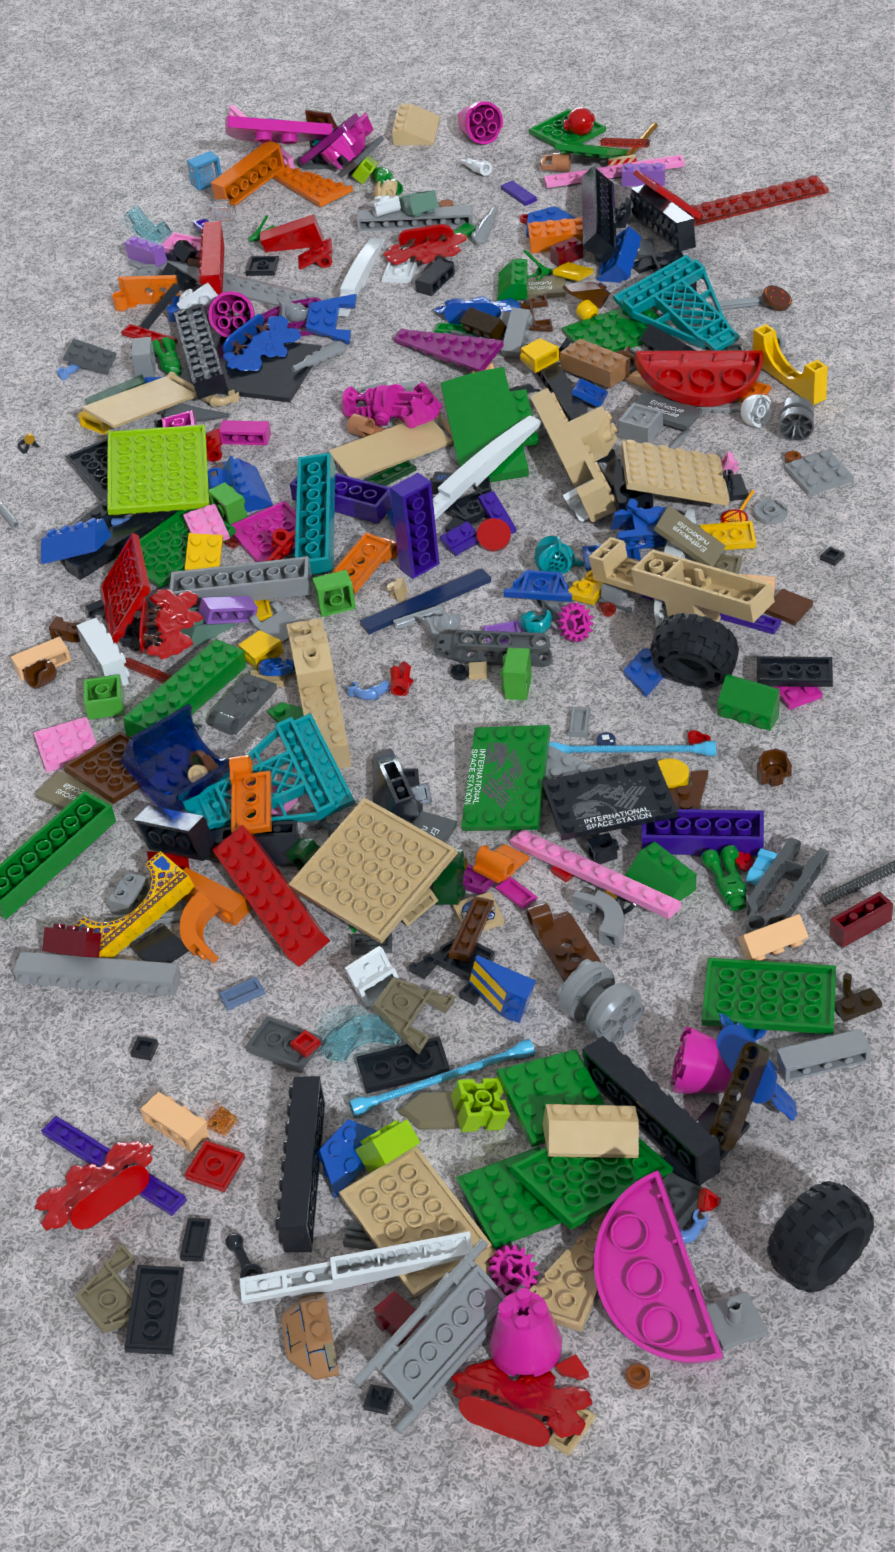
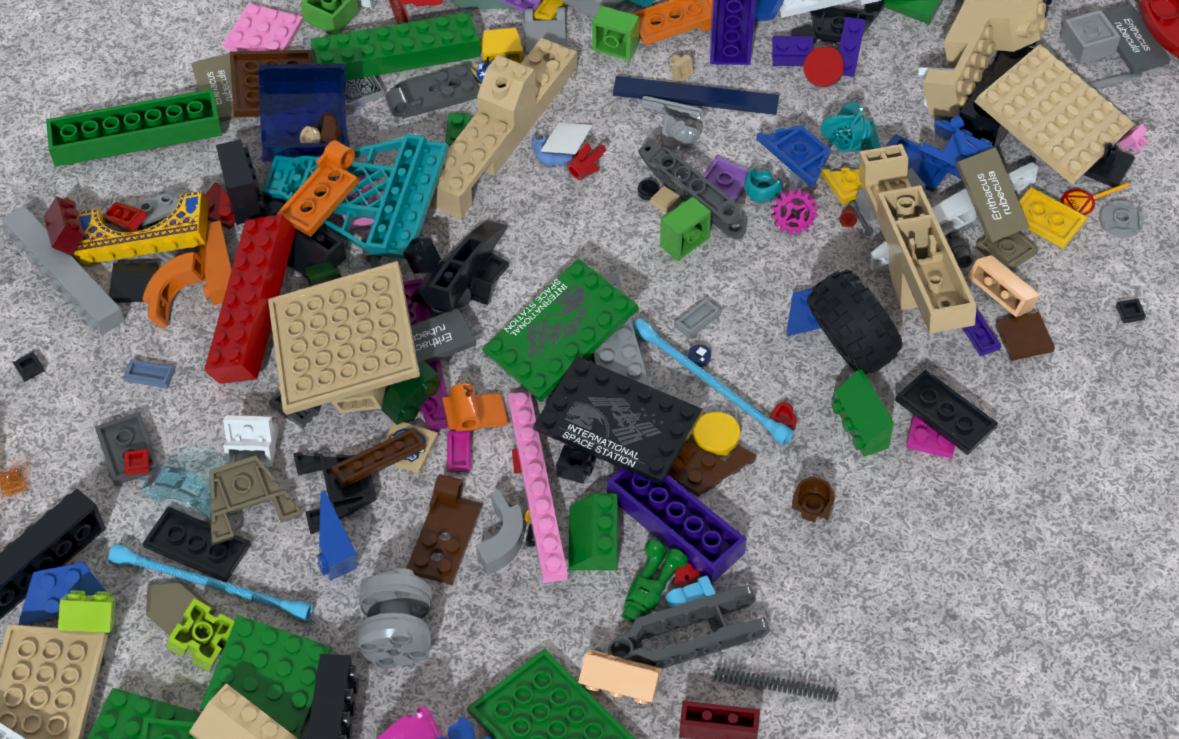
camera: 35 degrees right, 10 degrees up
none -> red tile [103,202,148,231]
none -> black brick [403,238,441,274]
none -> white sticker [540,123,593,154]

